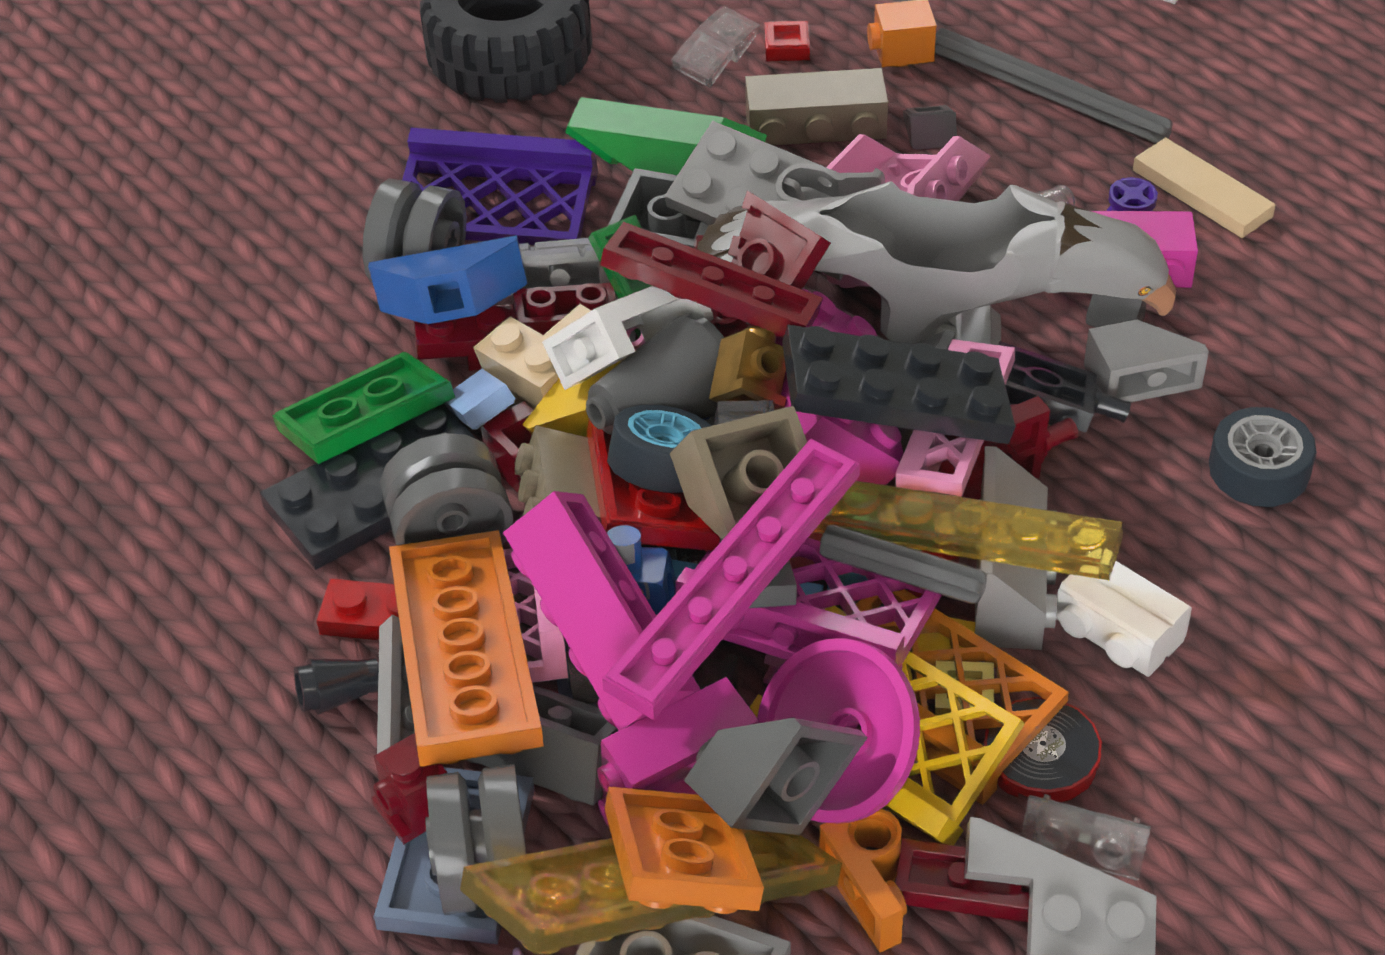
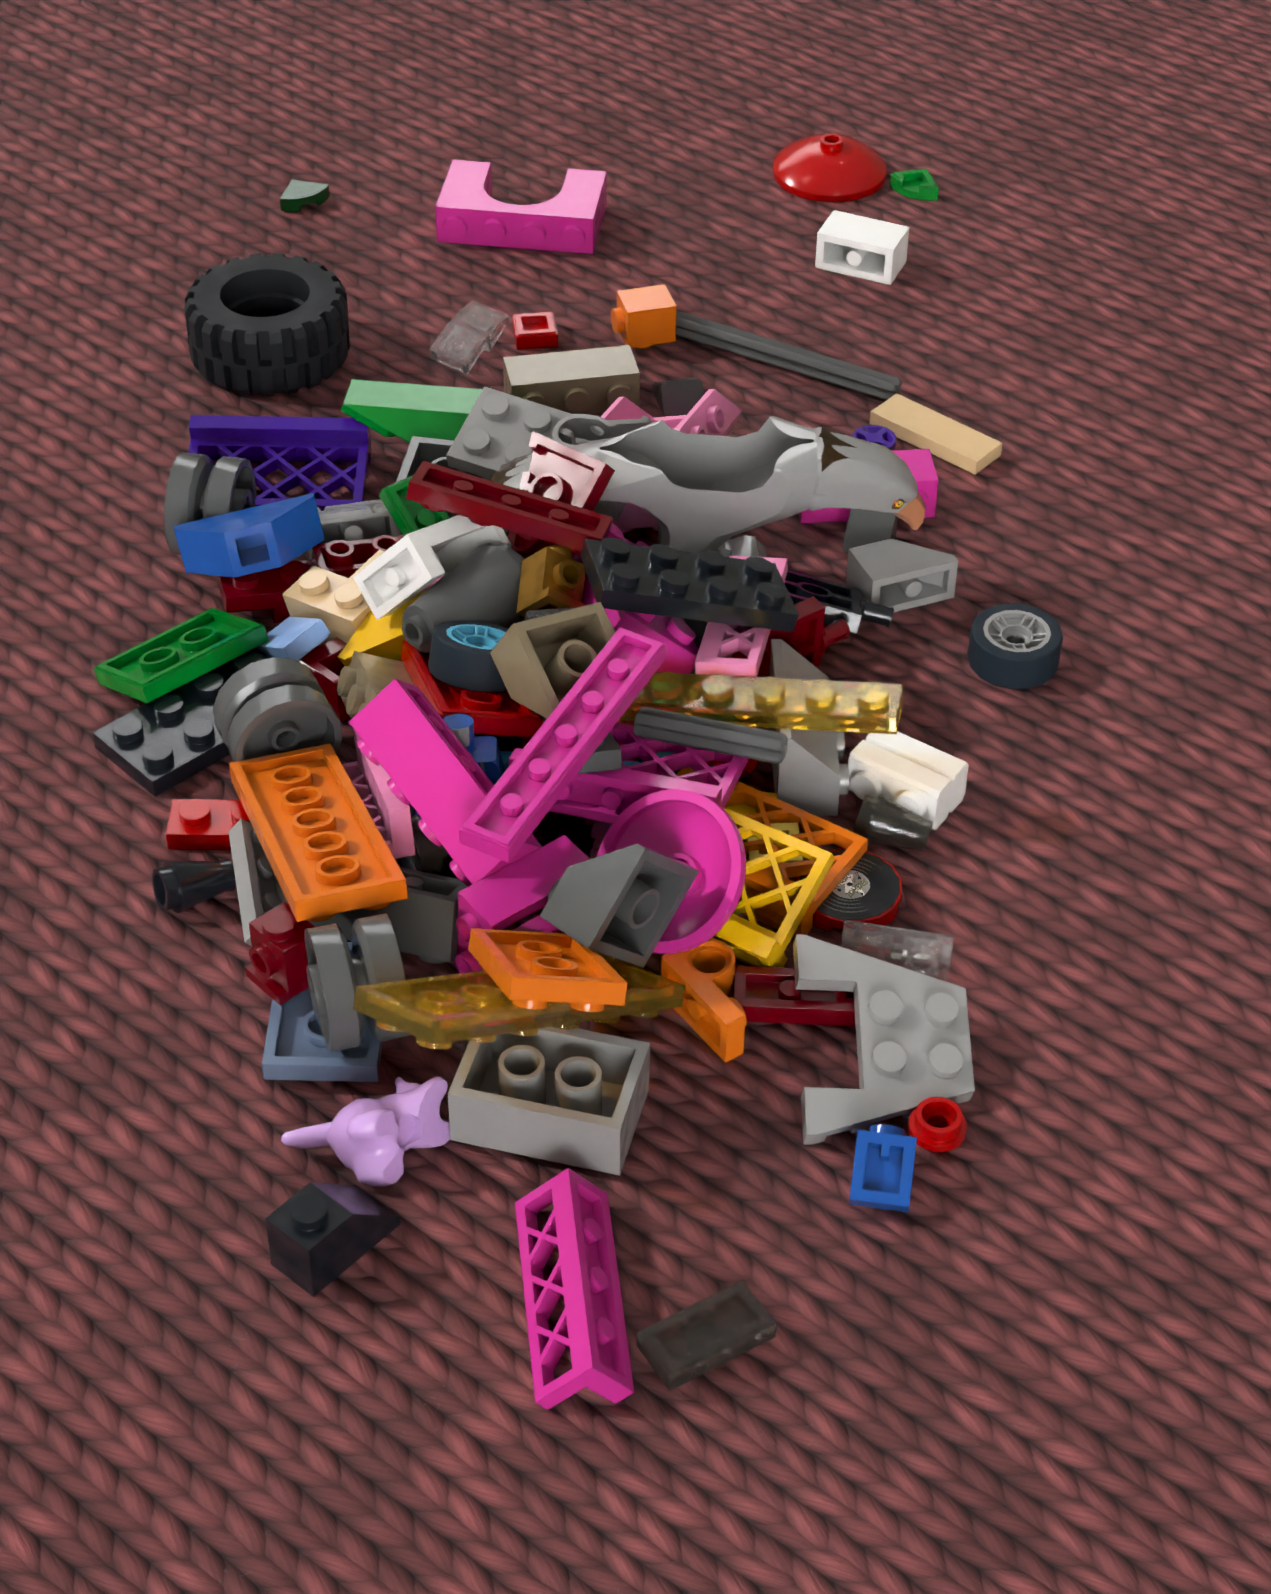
camera: 10 degrees left, 5 degrees down
none -> clear smoke cone [853,793,933,851]

